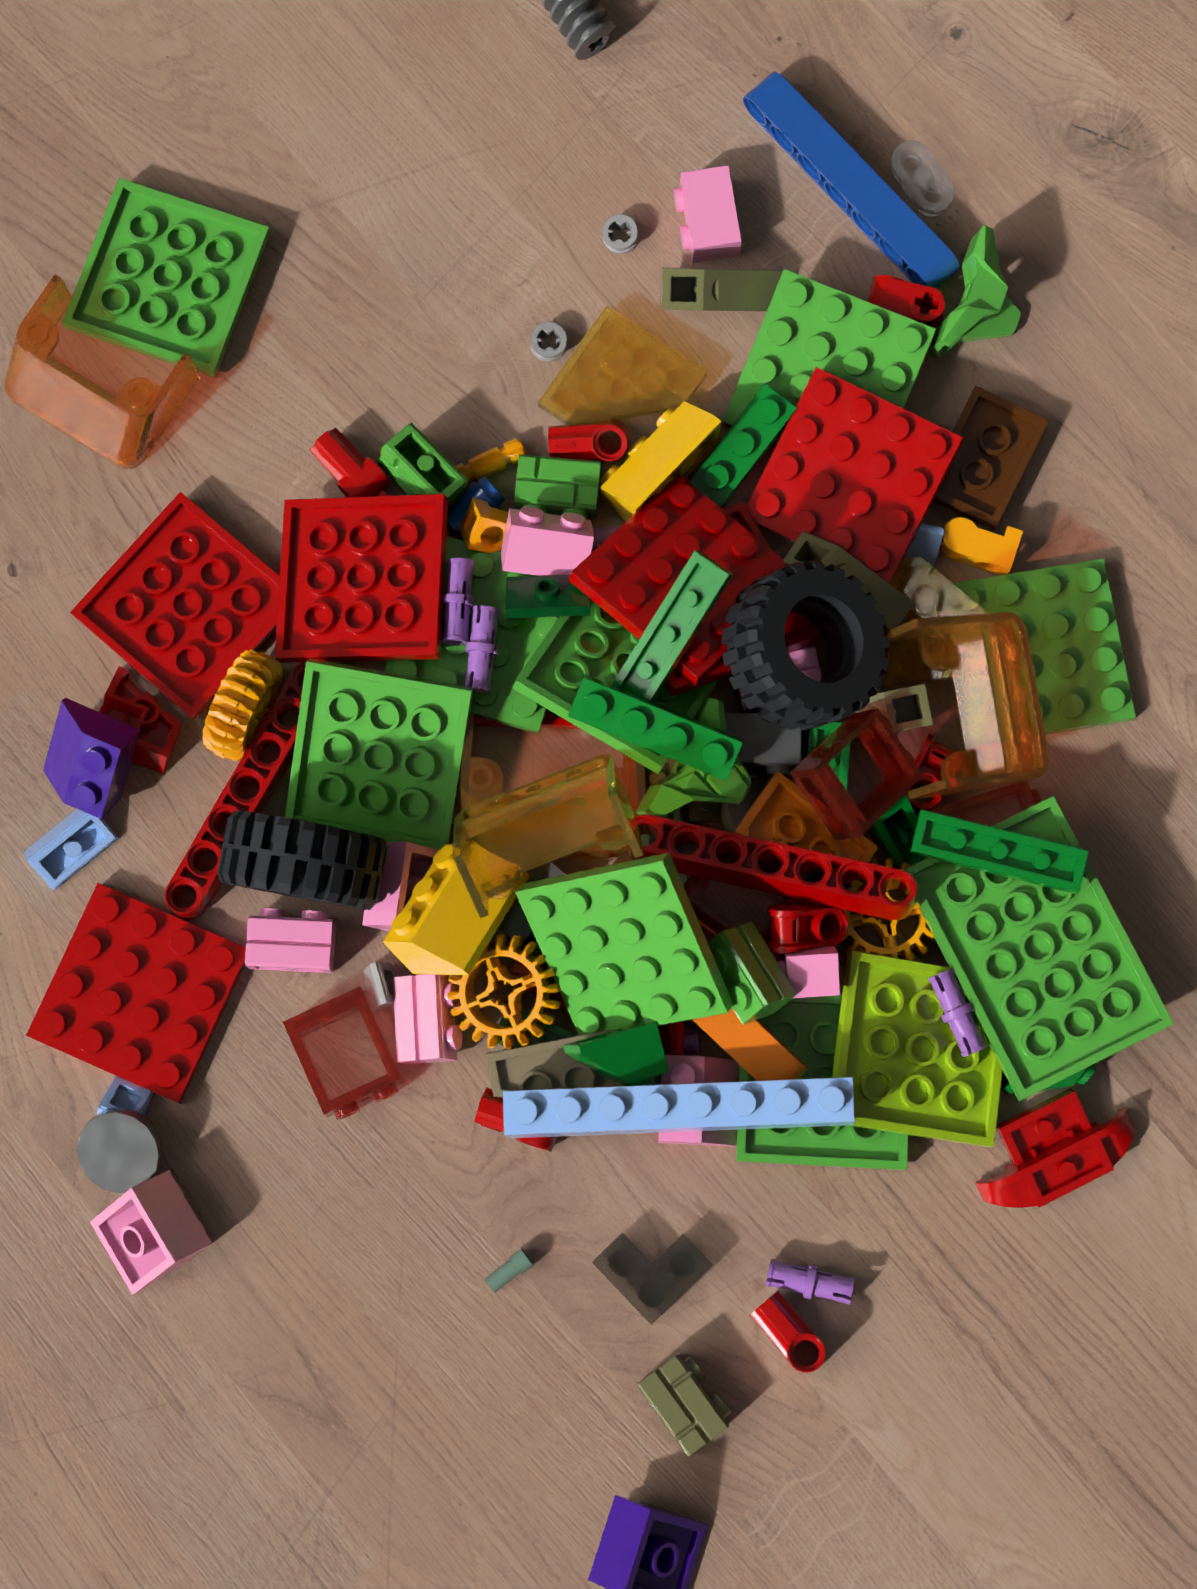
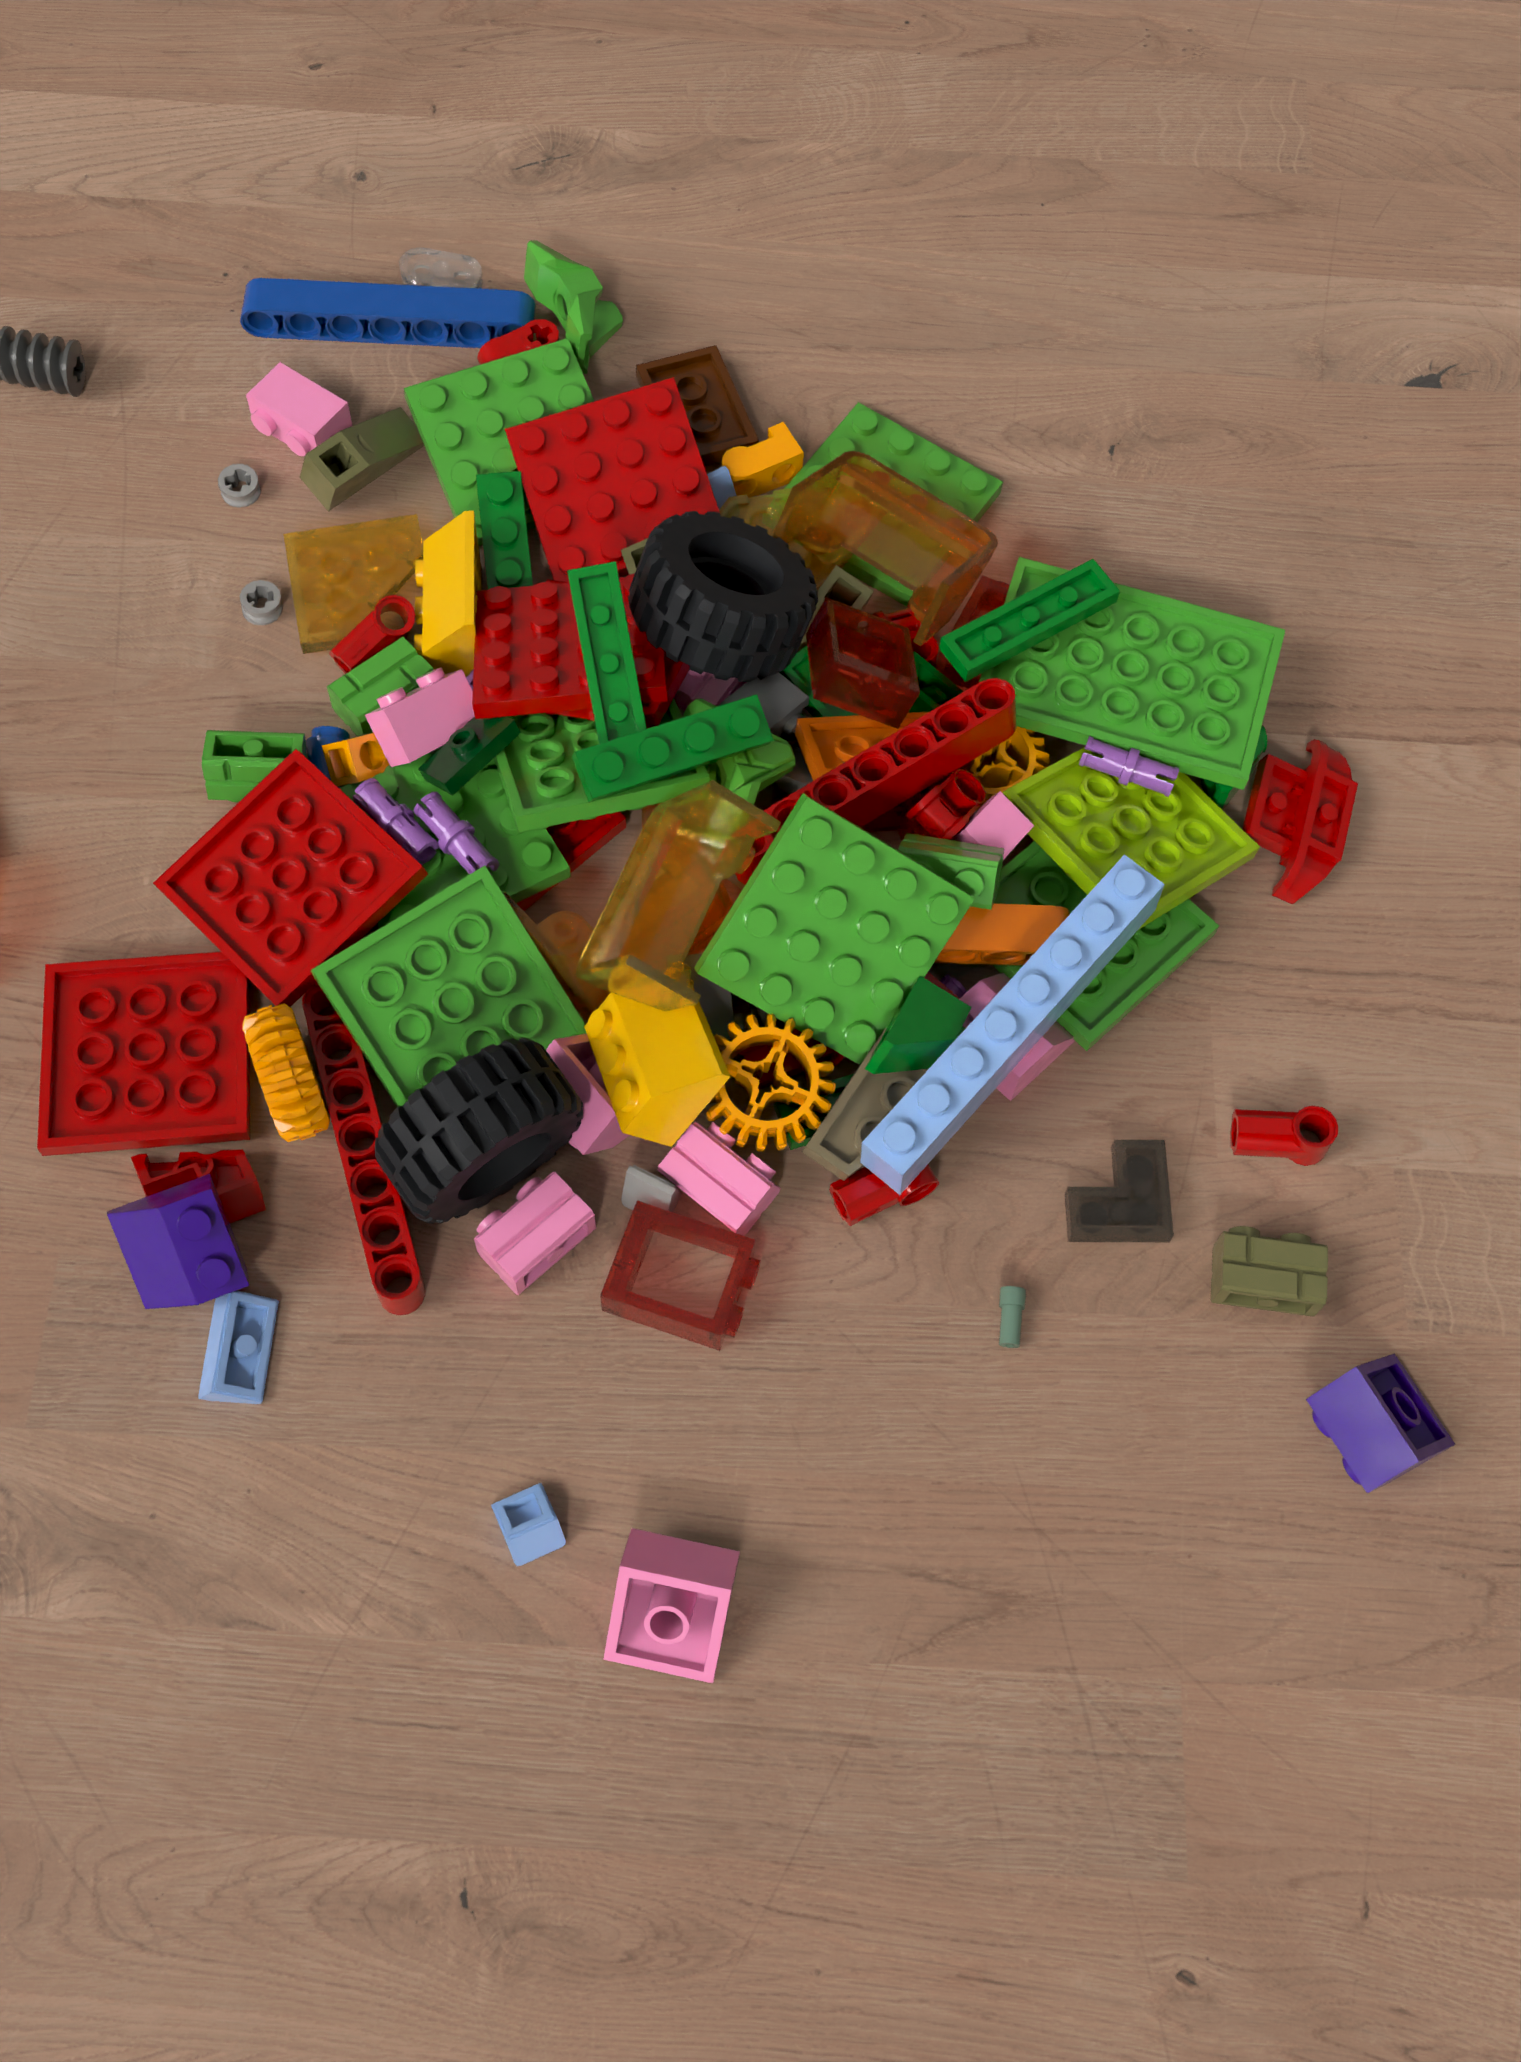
camera: 55 degrees left, 15 degrees down
red plate [26,883,246,1104] -> none
tile [77,1108,162,1193] -> none
red piece [310,427,391,497] -> none
light orange axle [455,438,526,487] -> none
medium lavender pin [765,1259,855,1305] -> none

